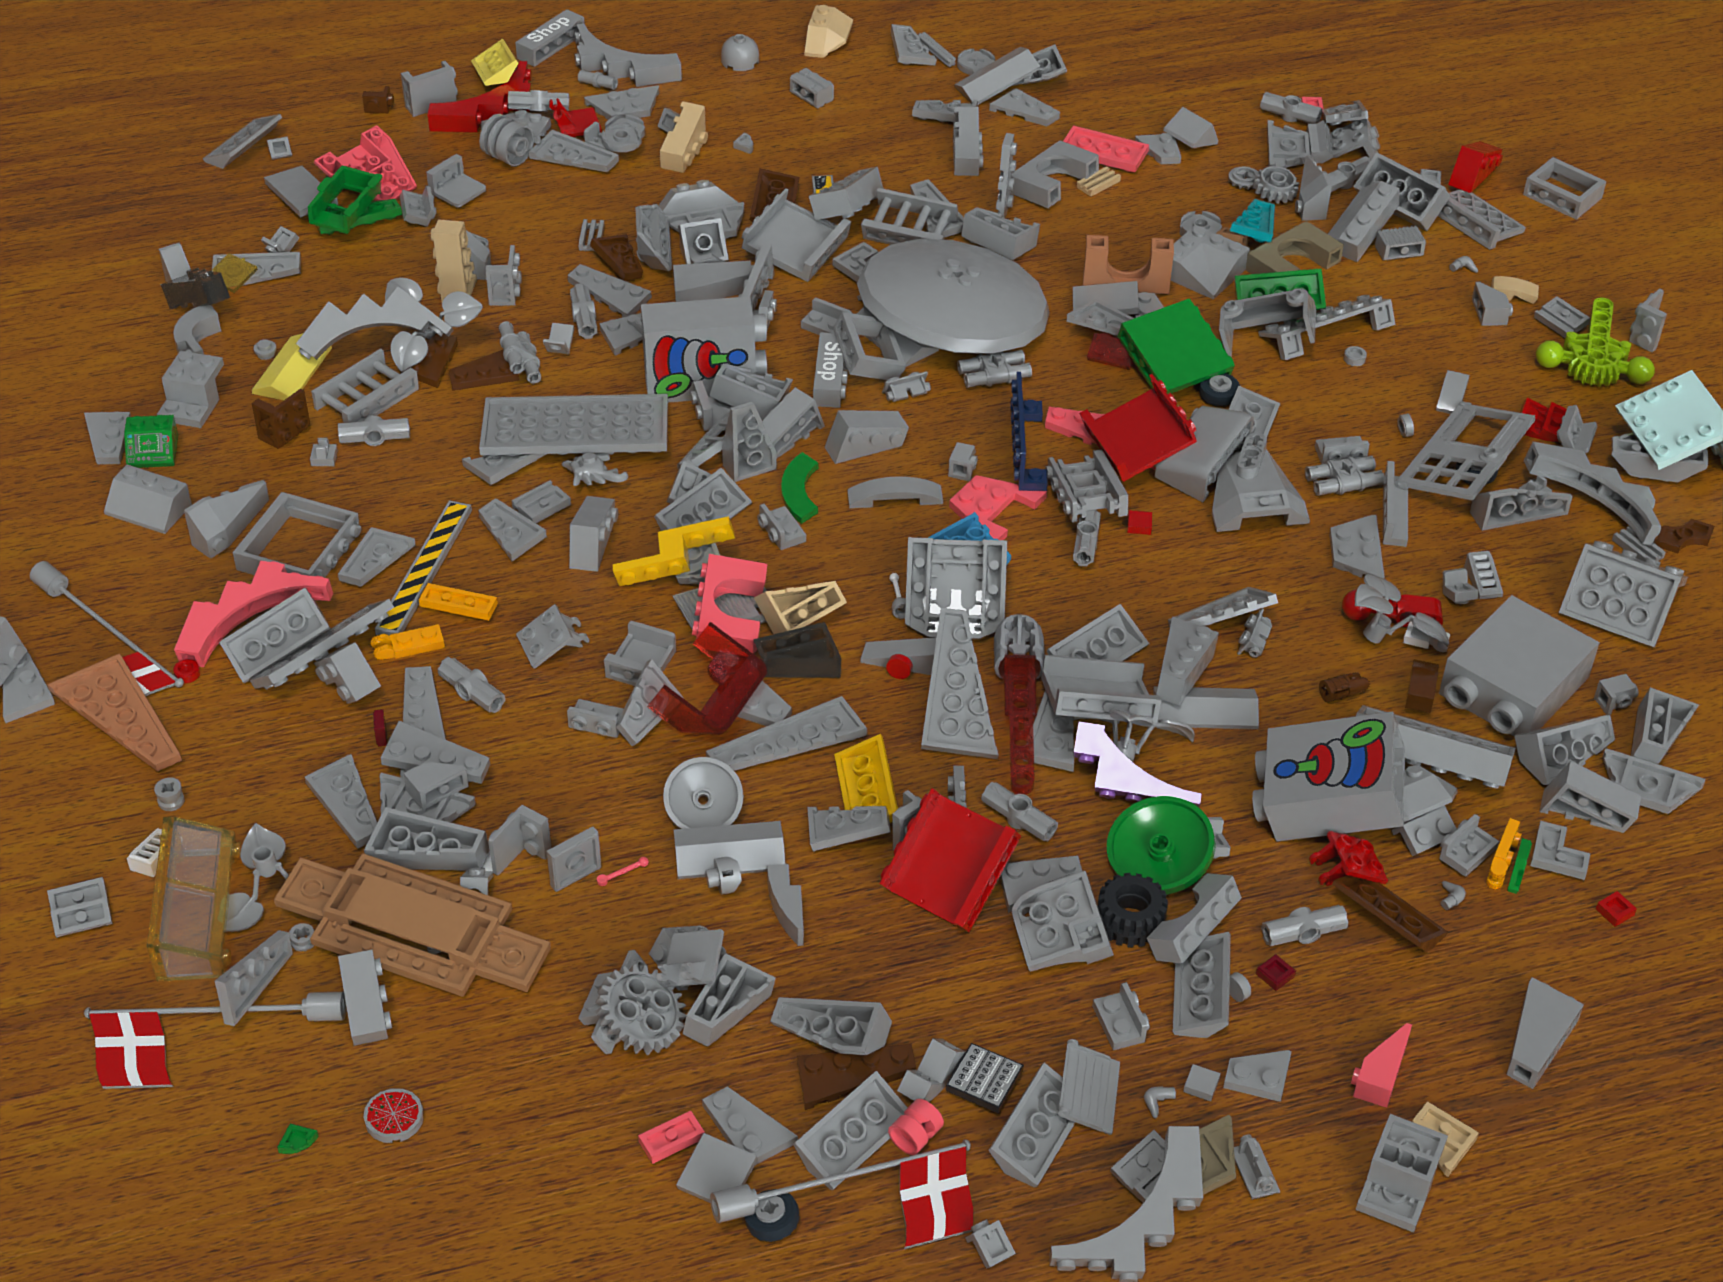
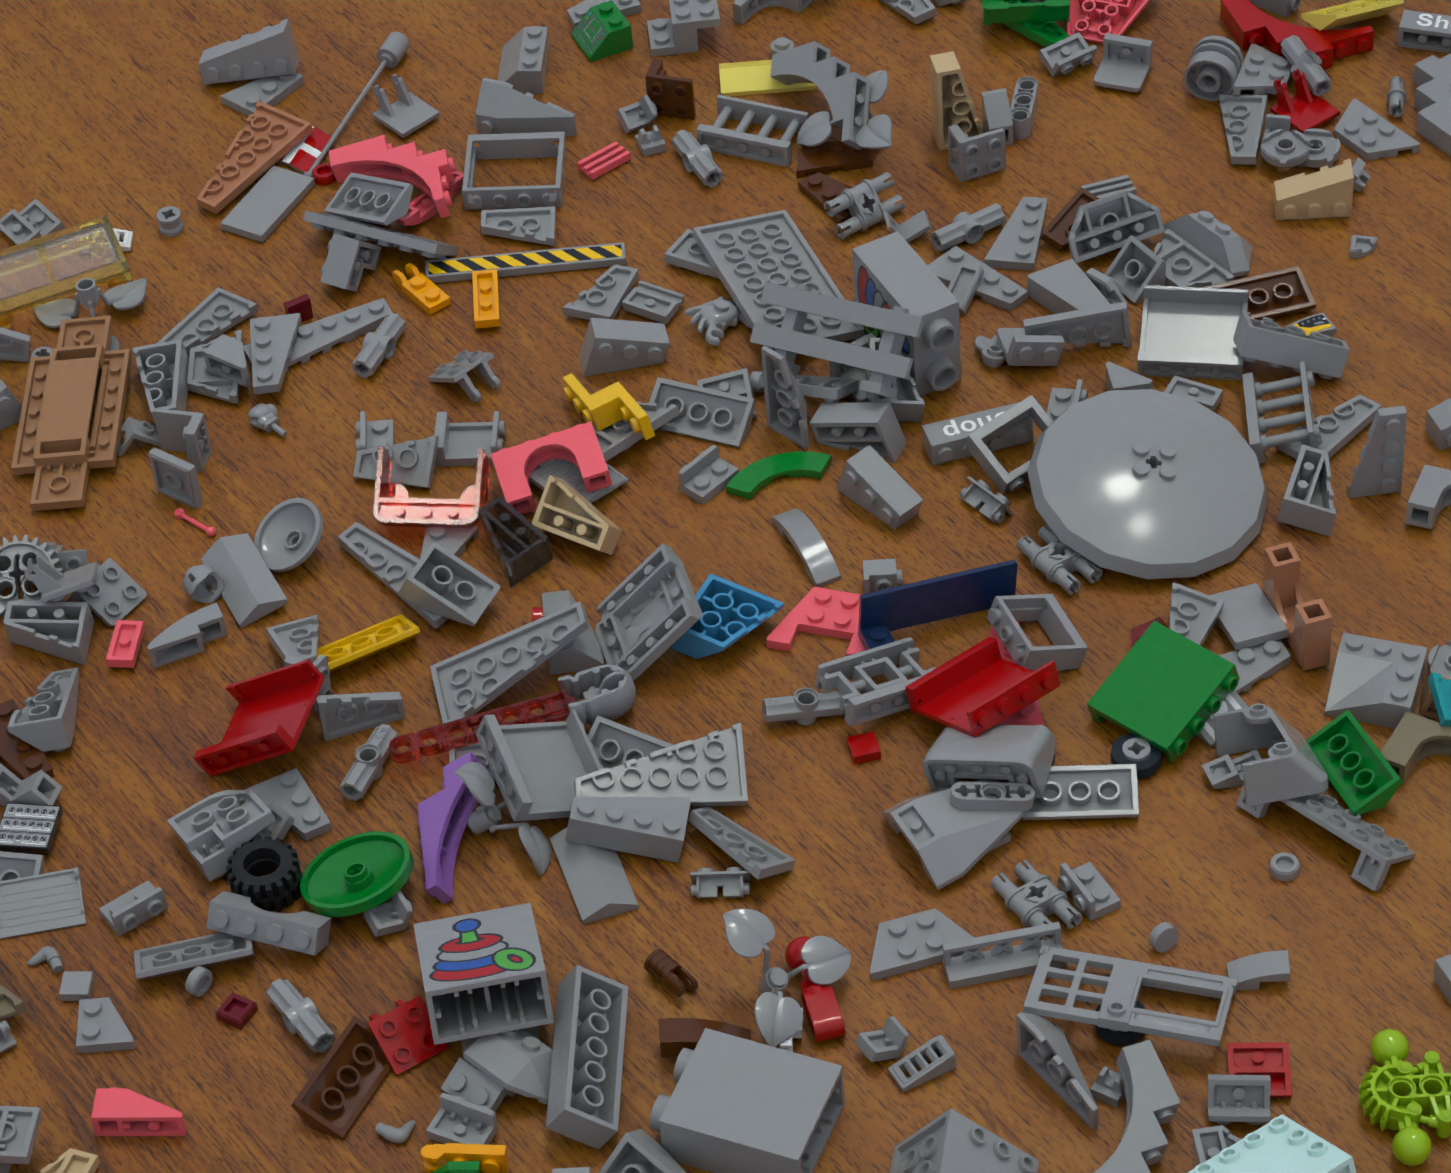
camera: 75 degrees right, 0 degrees up
none -> coral plate [106,620,145,668]
none -> light grey tile [220,165,315,243]
none -> light grey piece [248,403,287,437]
none -> light grey plate [372,74,440,138]
none -> light grey slope [398,541,501,627]
none -> light grey wing [574,722,748,807]
none -> coral tile [577,141,631,180]
none -> light grey bracket [616,95,657,134]
none -> light grey fence [749,282,925,399]
none -> light grey window [987,594,1088,671]
none -> light grey slope [1105,361,1153,391]
none -> light grey slope [1202,749,1262,789]

